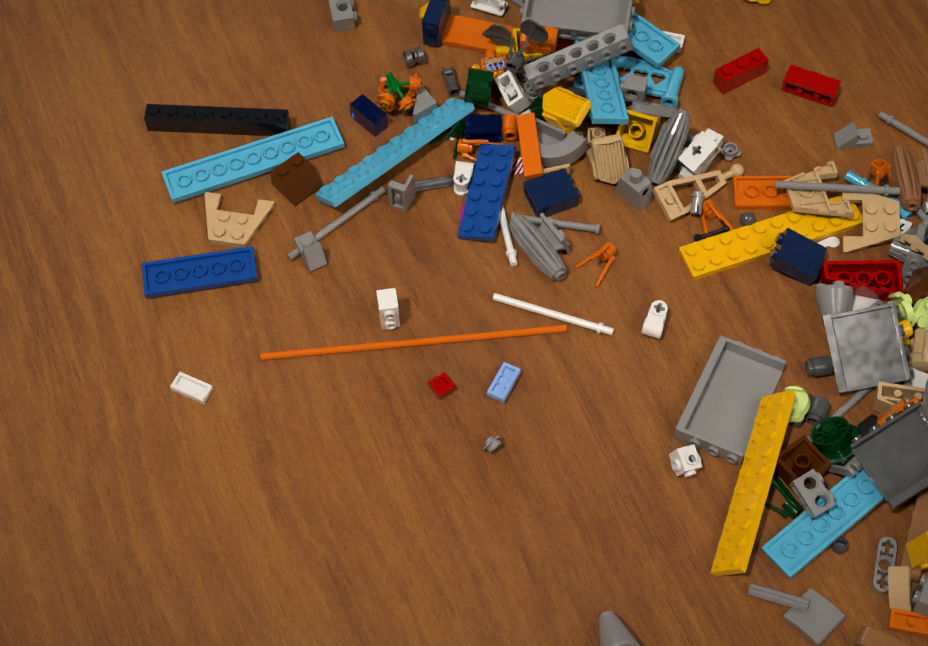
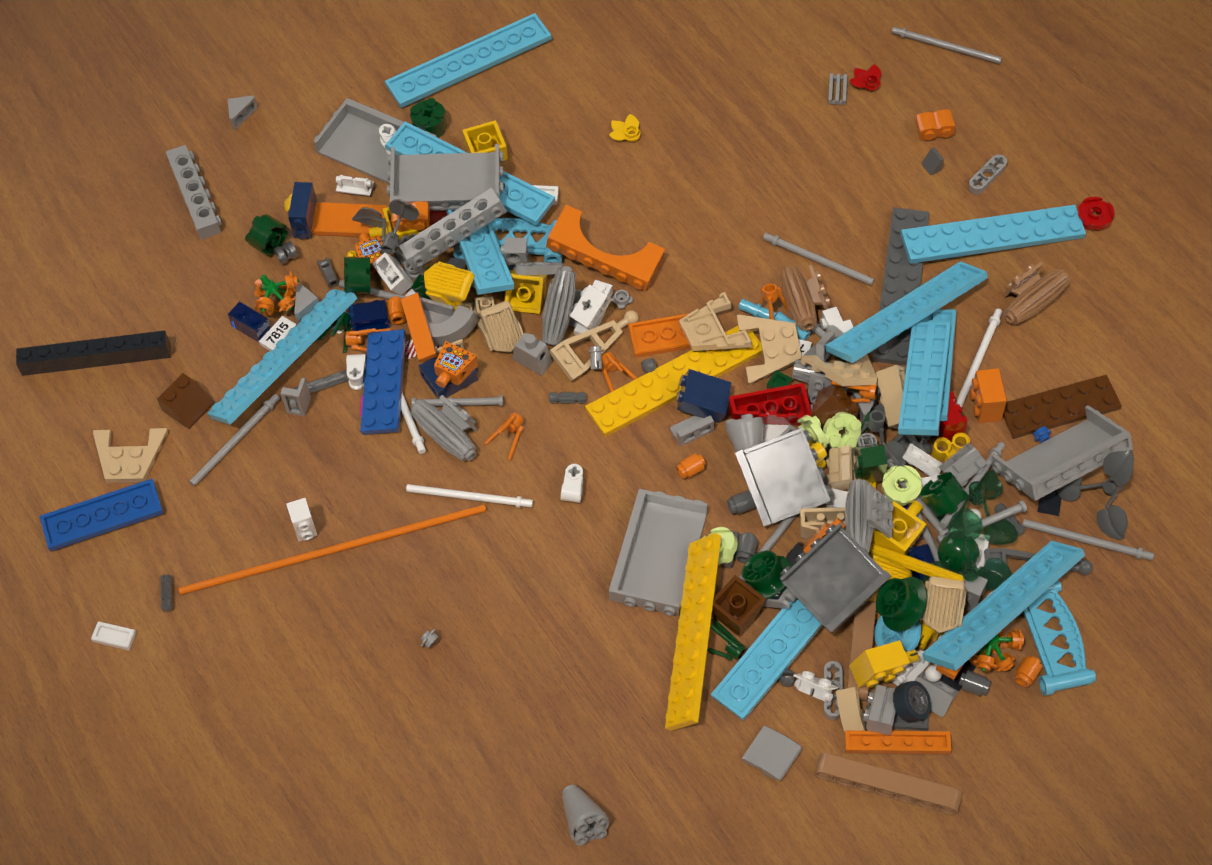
camera: 10 degrees left, 0 degrees up
medium azure plate [161,116,345,203] -> none
light grey slope [294,231,327,272] -> none
red plate [428,372,455,399] -> none
light blue plate [486,362,521,403] -> none
white brick [669,444,702,478] -> none
black hinge [693,225,729,242] -> none
red brick [713,48,769,95] -> none
light grey axle [748,583,810,611] -> none
light grey bar [775,181,900,196] -> none
red brick [781,64,841,107] -> none
light grey brick [789,469,836,519] -> none
white sticker [818,236,840,248] -> none
light grey slope [833,122,874,150] -> none
none -> flat silver axle [160,574,173,612]
none -> dark green brick [245,214,288,256]
none -> white tile [259,316,297,351]
none -> orange torso [434,341,478,388]
none -> orange arch [546,205,665,291]
none -> dark grey axle [549,392,586,403]
none -> light grey panel [670,415,714,447]
none -> orange brick [676,453,706,480]
none -> dark green plate [766,370,793,389]
none -> white hinge [793,671,838,702]

